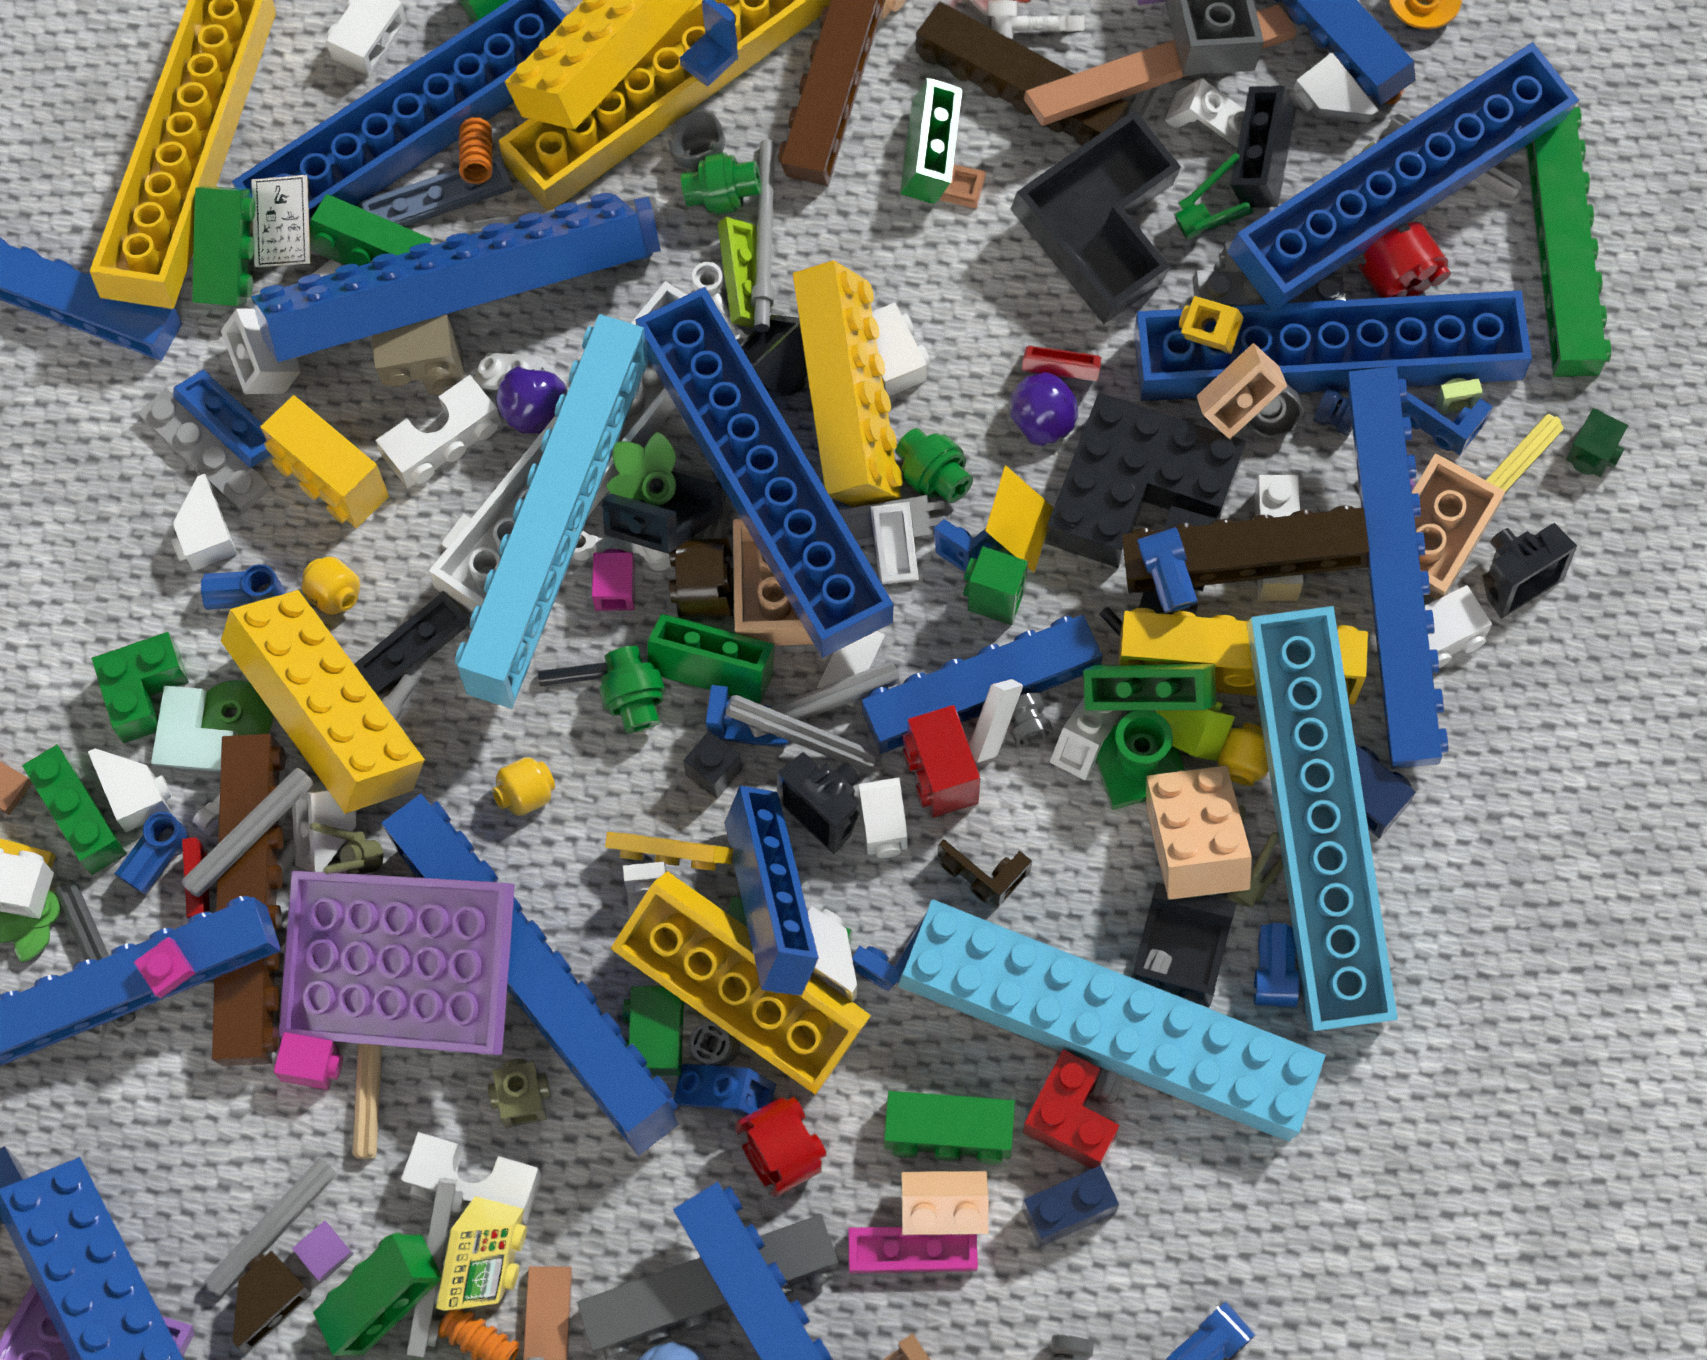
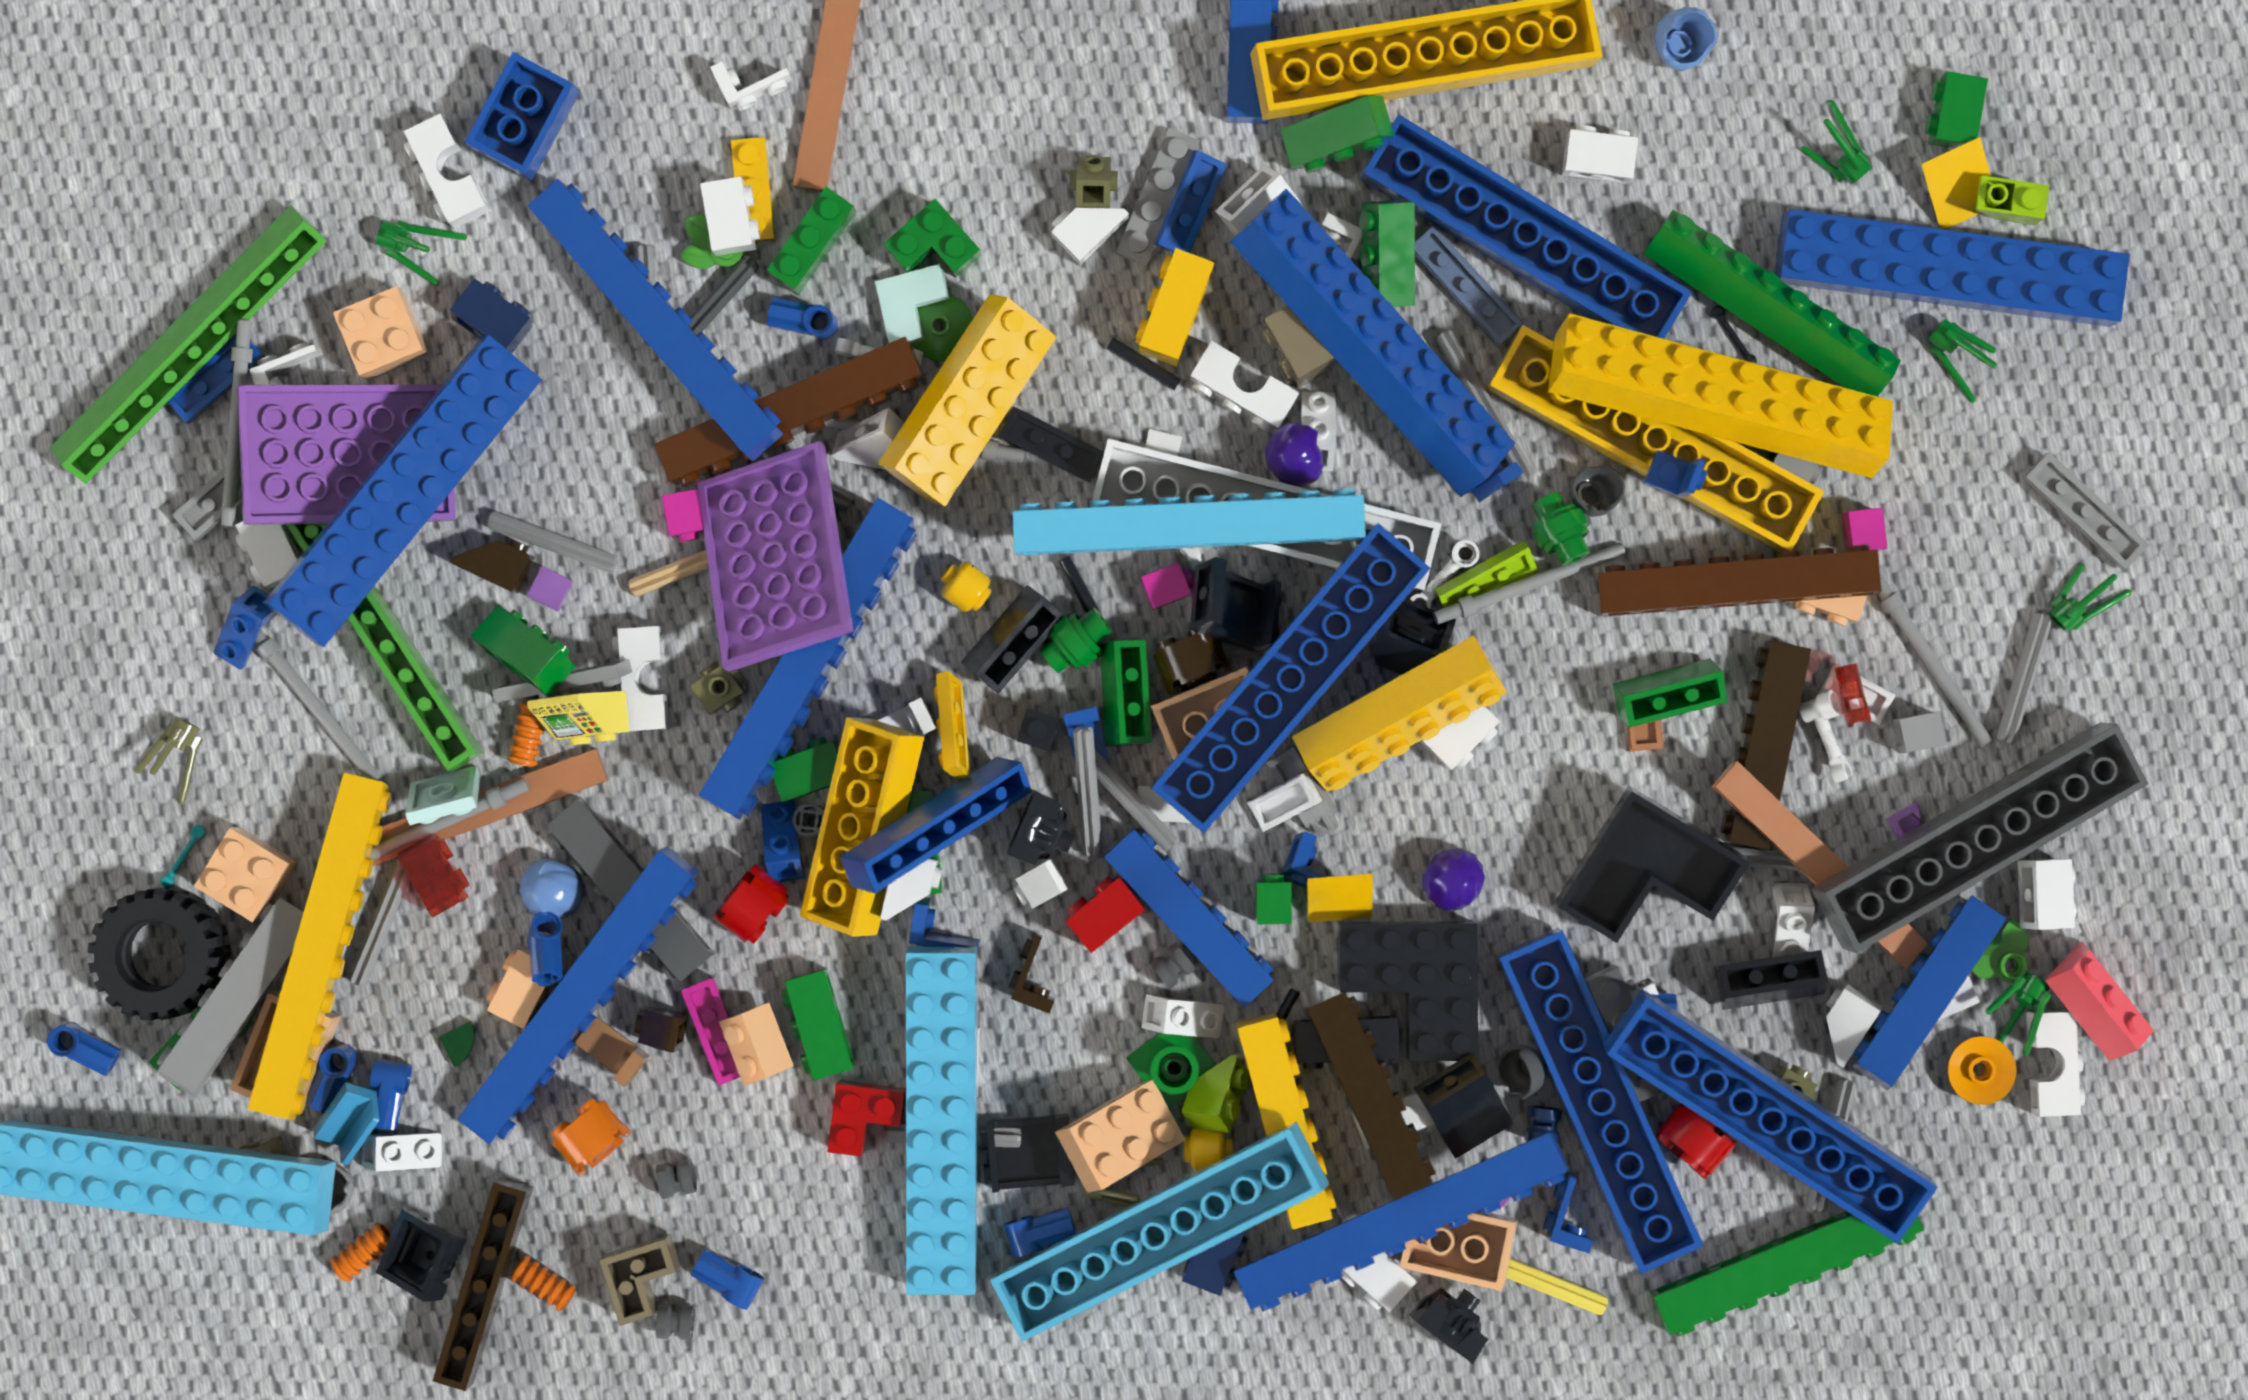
camera: 65 degrees right, 20 degrees up
white slope [88,748,172,832] -> none
dark pink plate [134,937,196,998] -> none
light grey axle [182,768,313,897] -> none
red tile [182,837,210,919] -> none
blue piece [200,564,285,610] -> none
white sticker [251,175,310,267] -> none
yellow head [301,557,361,615] -> none
olive plant [310,822,384,874] -> none
orange piece [459,118,493,184] -> none
bright green plate [606,432,676,505] -> none
green piece [895,428,973,503] -> none
white tile [969,679,1023,763] -> none
dark blue brick [1021,1165,1119,1248] -> none
red tile [1022,345,1102,382] -> none
green brick [1083,664,1216,710] -> none
blue piece [1137,527,1198,613] -> none
green plant [1174,153,1254,240] -> none
yellow brick [1179,296,1244,354] -> none
light nougat brick [1197,343,1287,439] -> none
yellowish green plate [1435,378,1483,414] -> none
dark green brick [1565,408,1628,478] -> none
none -> dark brown slope [634,1006,689,1053]
none -> black brick [961,585,1065,694]
none -> olive brick [1069,155,1118,208]
none -> black piece [1106,337,1181,390]
none -> black panel [1414,1052,1514,1159]

